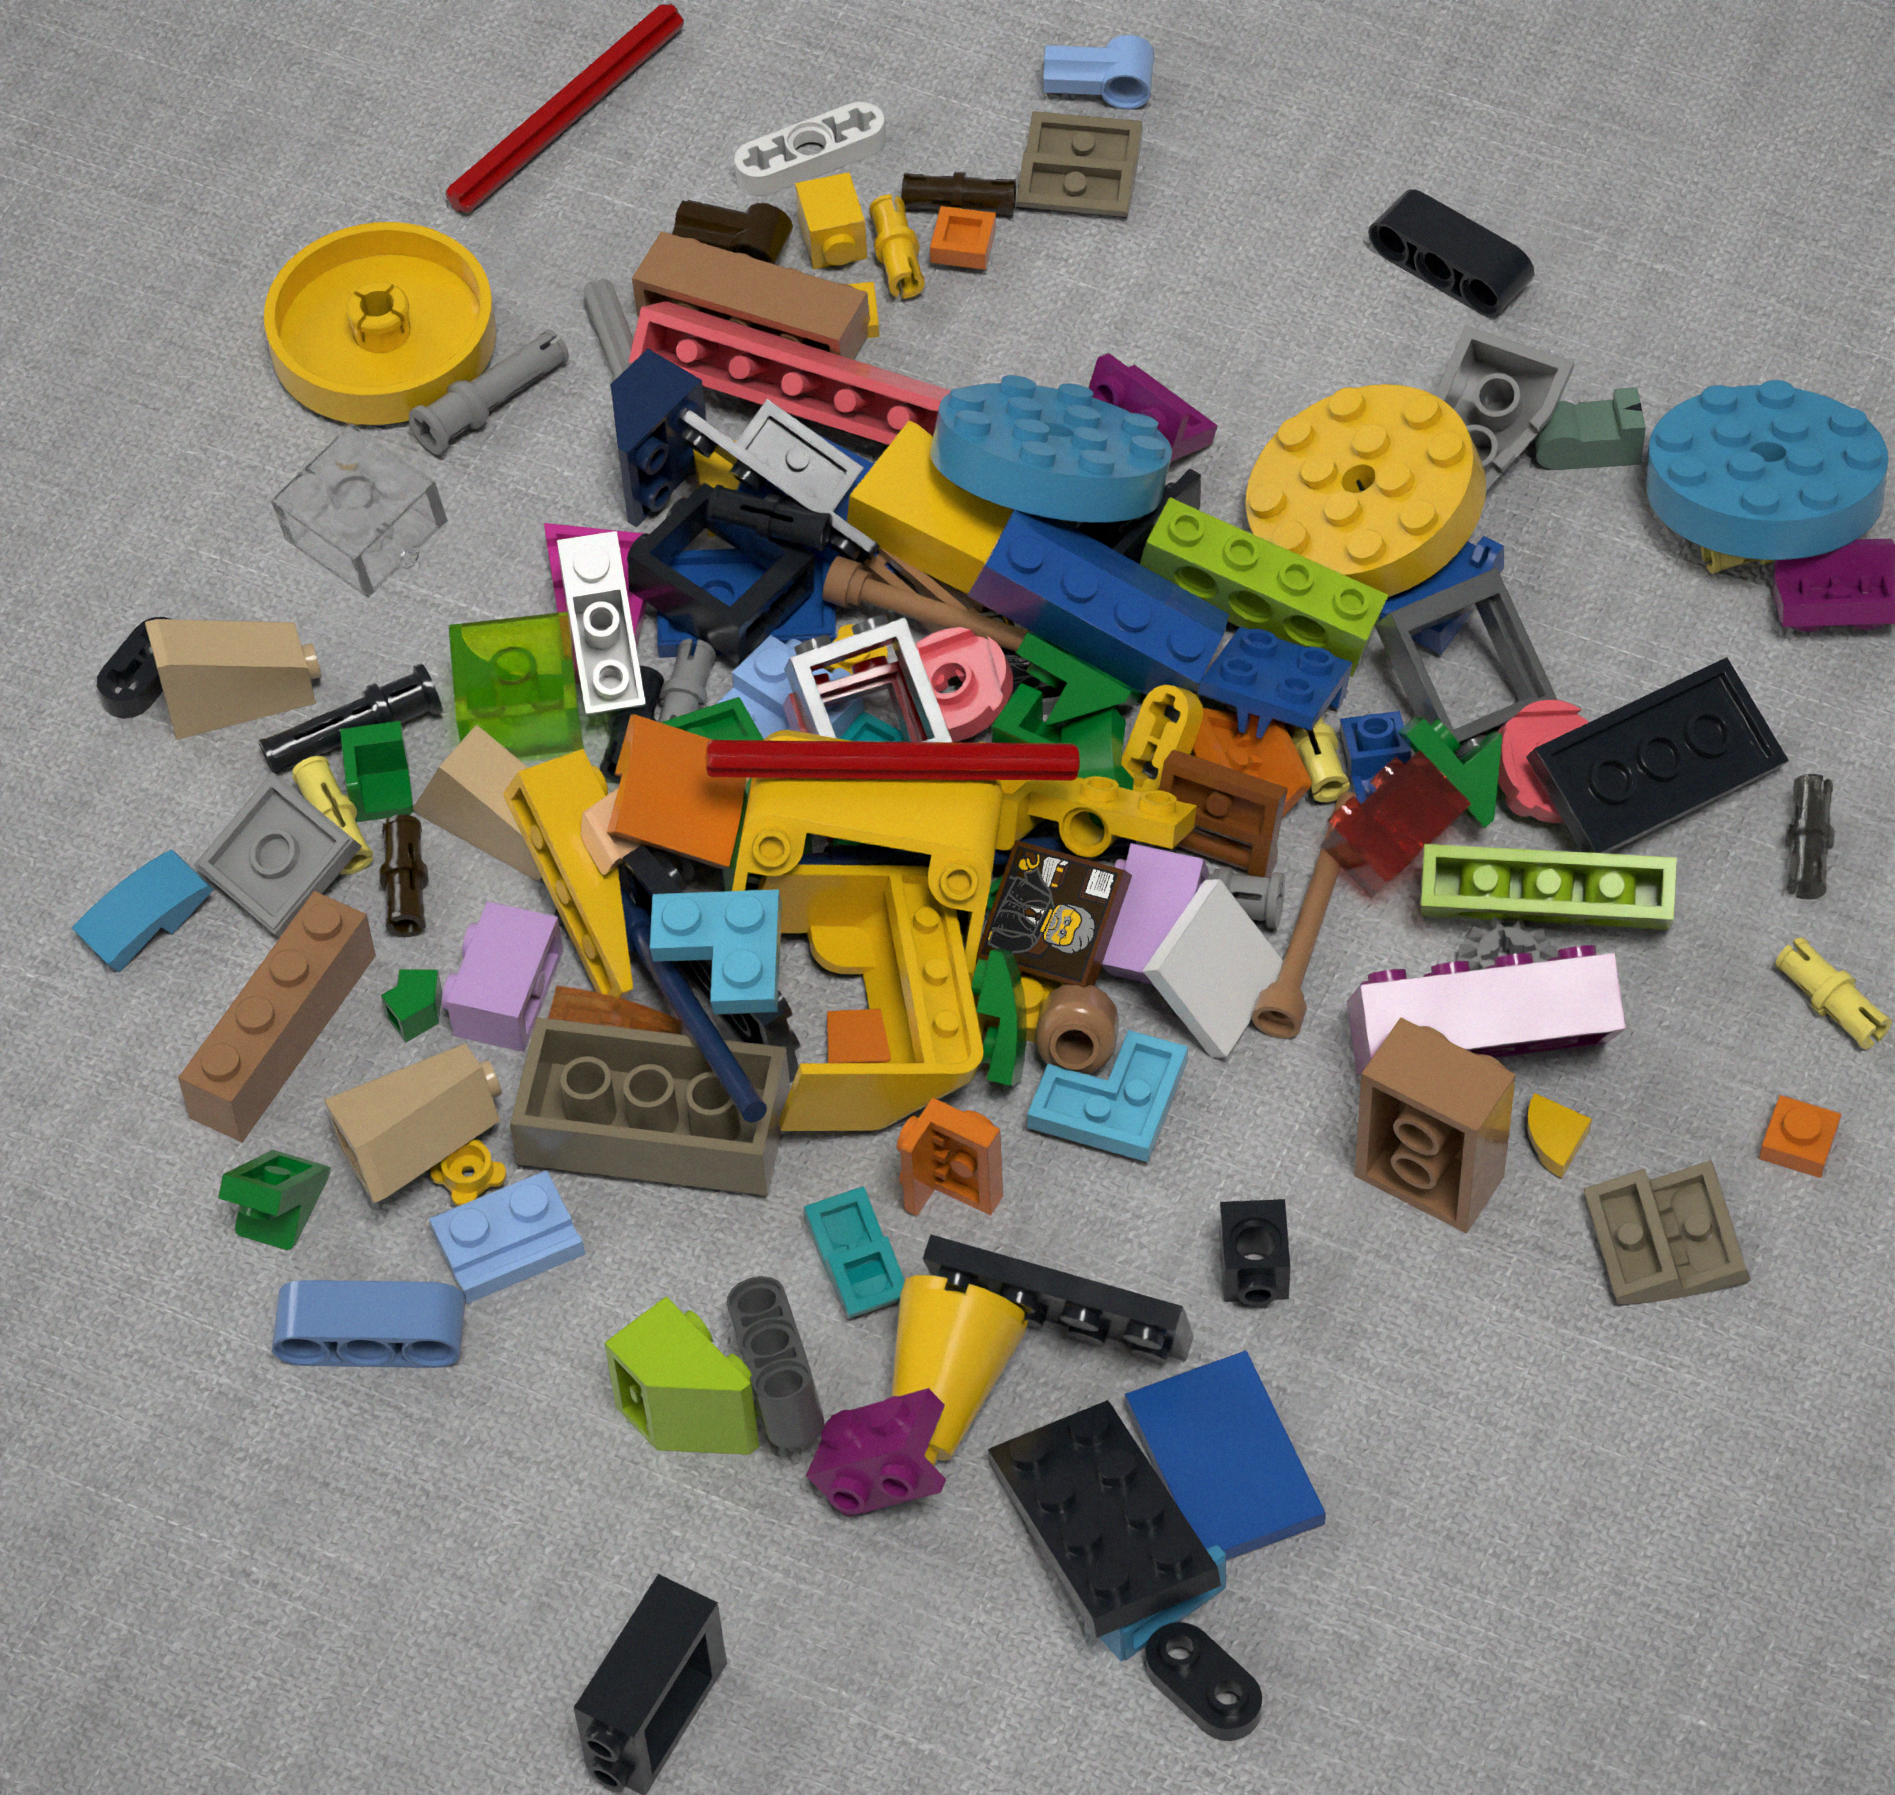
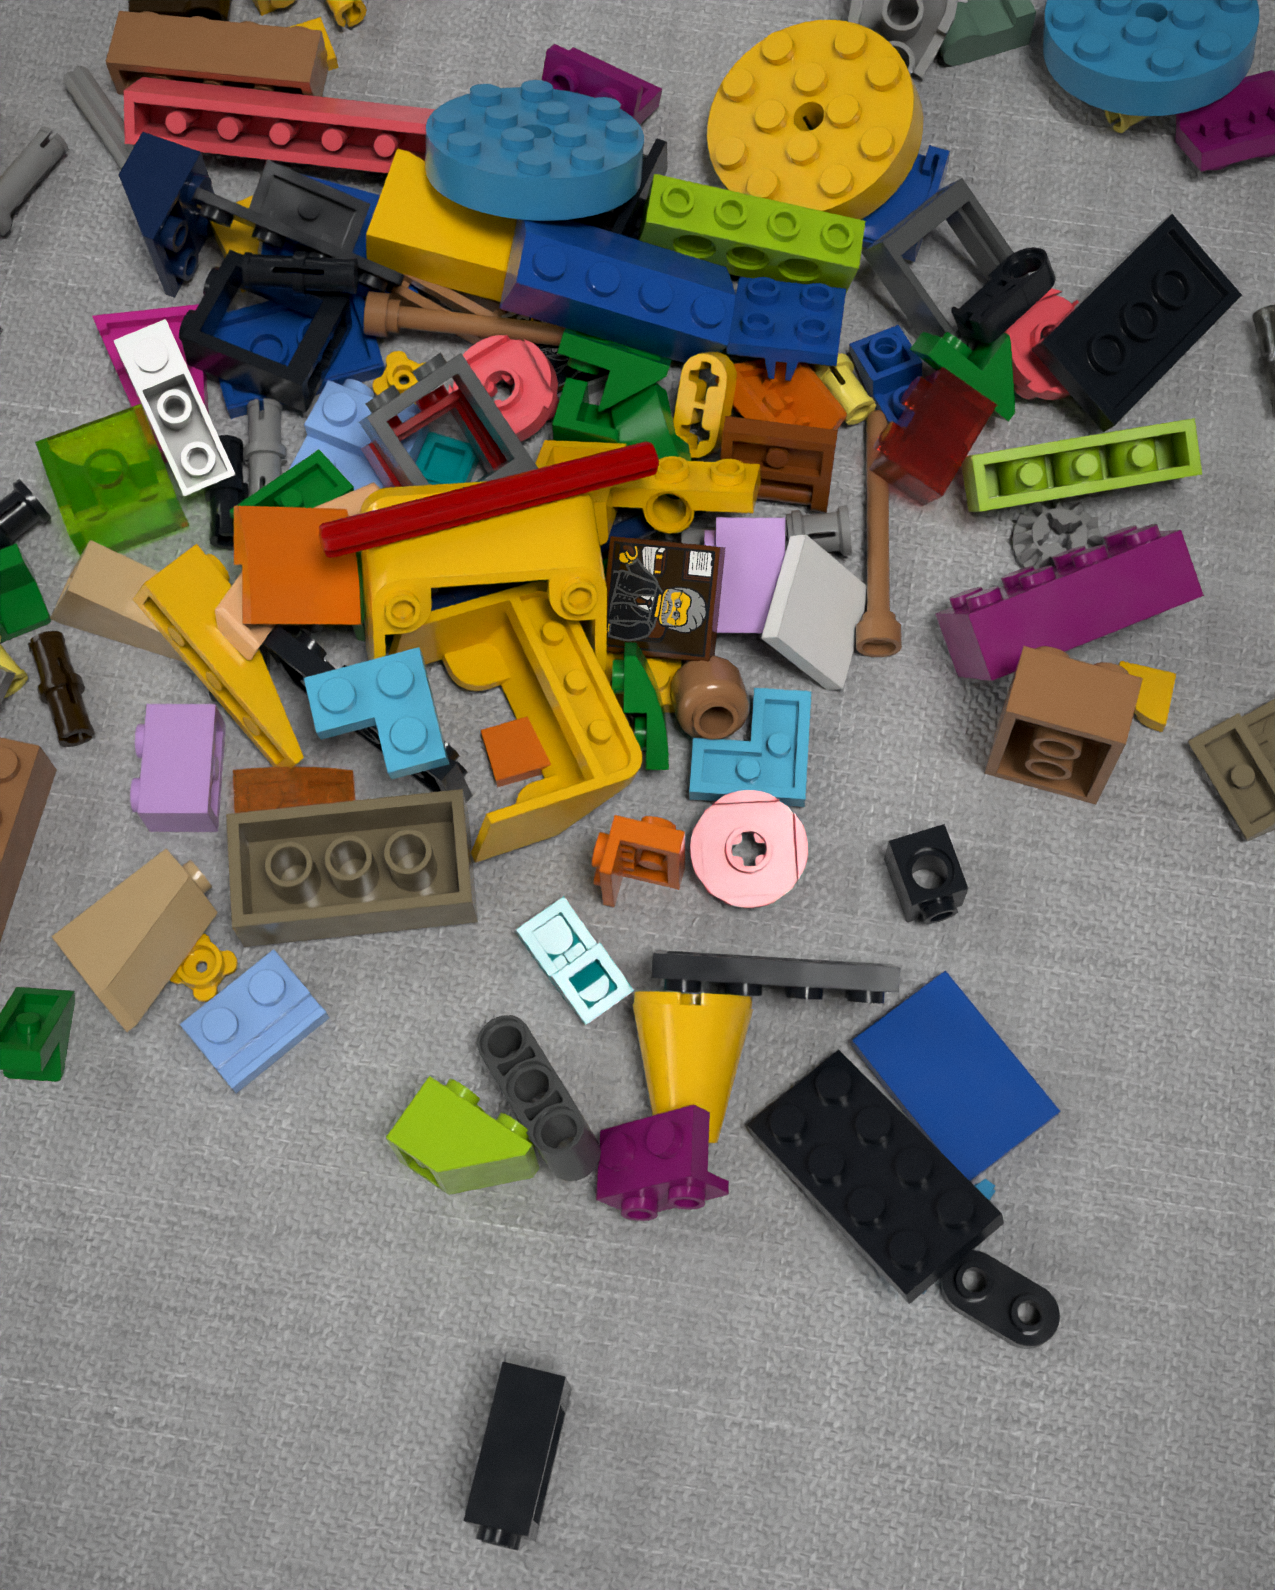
camera: 15 degrees left, 15 degrees up
medium blue beam [272,1280,466,1368] -> none
green piece [381,969,442,1042] -> none
dark blue bar [620,885,767,1123] -> none
none -> plate [690,790,808,909]
none -> black piece [951,247,1056,344]

